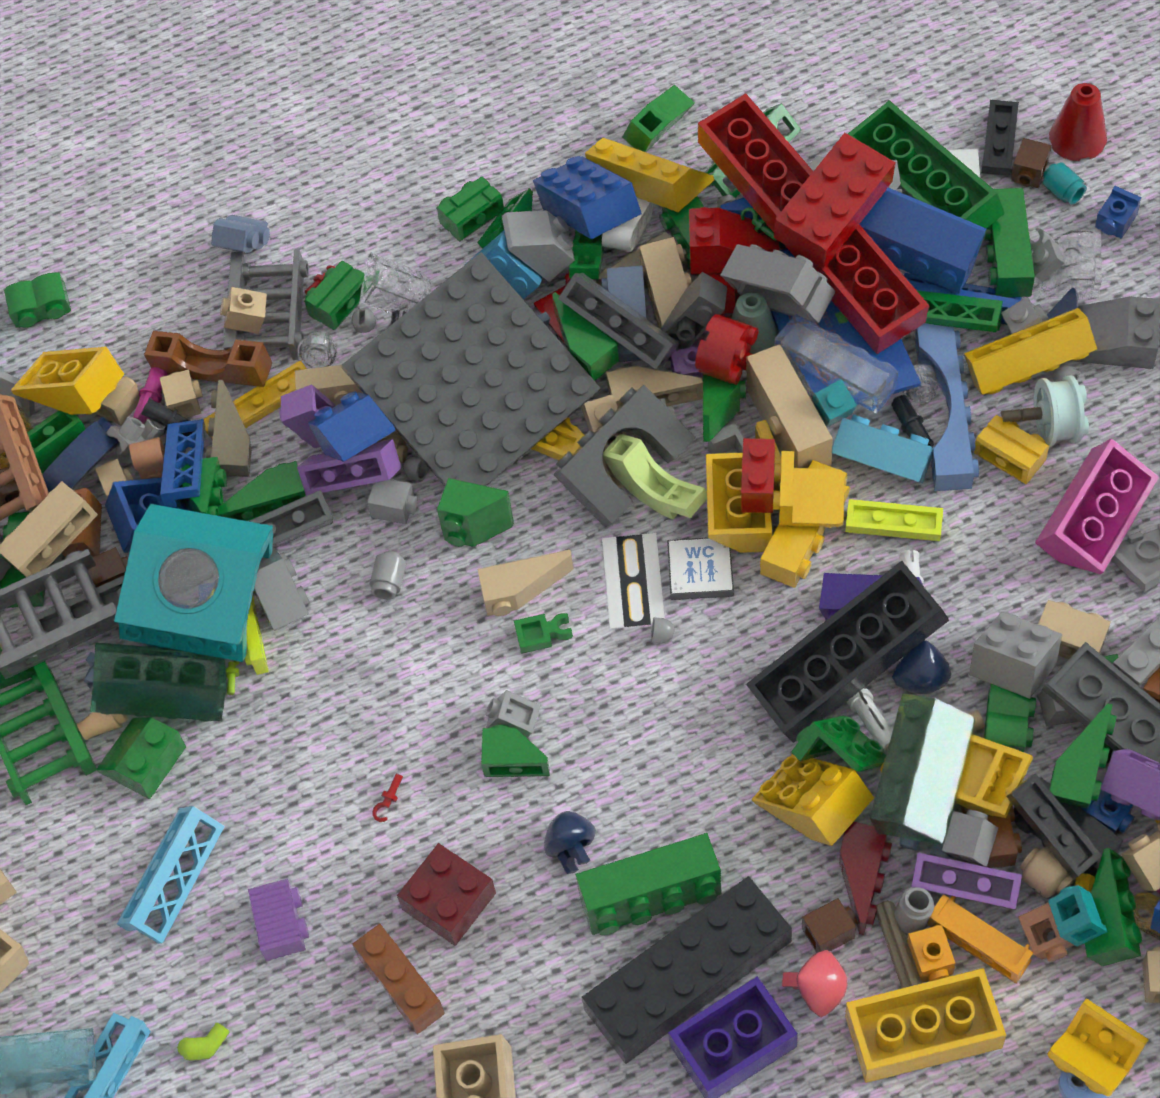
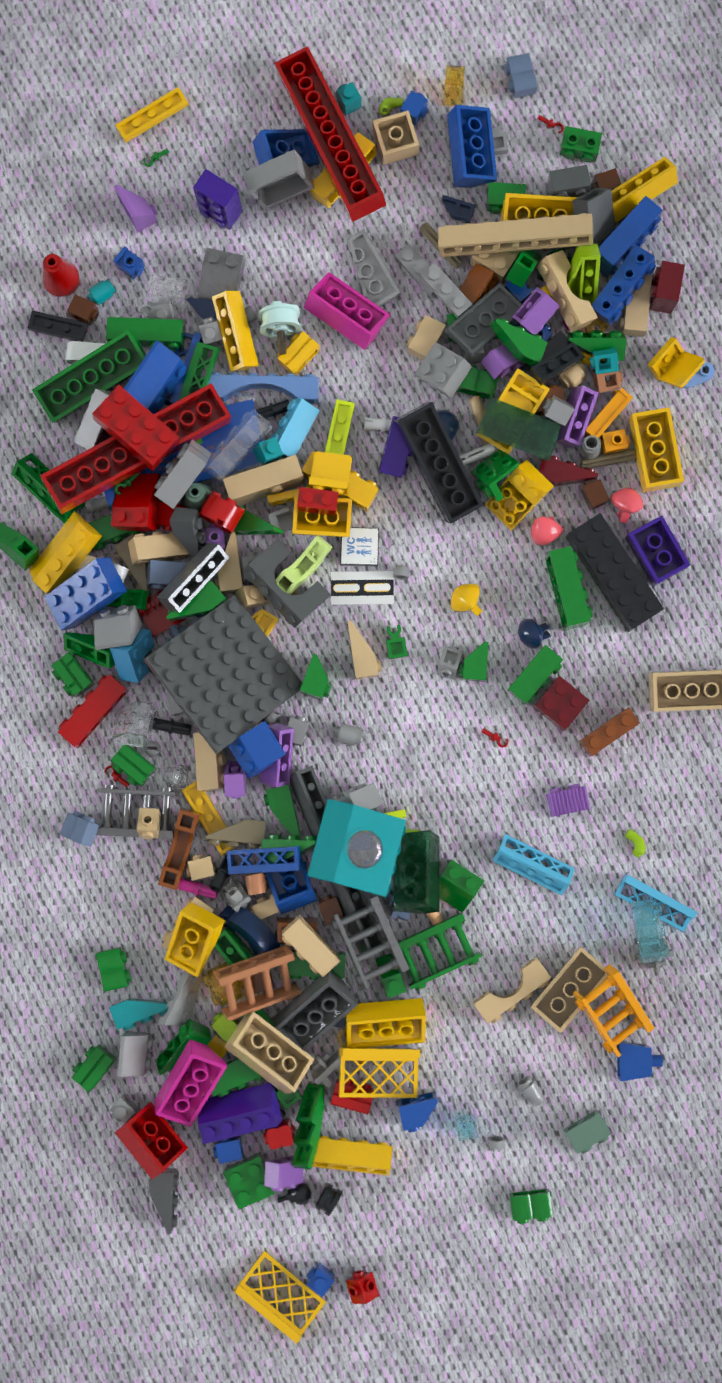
camera: 90 degrees left, 25 degrees up
none -> red brick [58,674,129,748]
none -> yellow piece [451,583,482,616]
none -> medium lavender brick [481,344,523,380]
none -> green brick [507,645,563,705]
none -> coral piece [531,516,564,546]

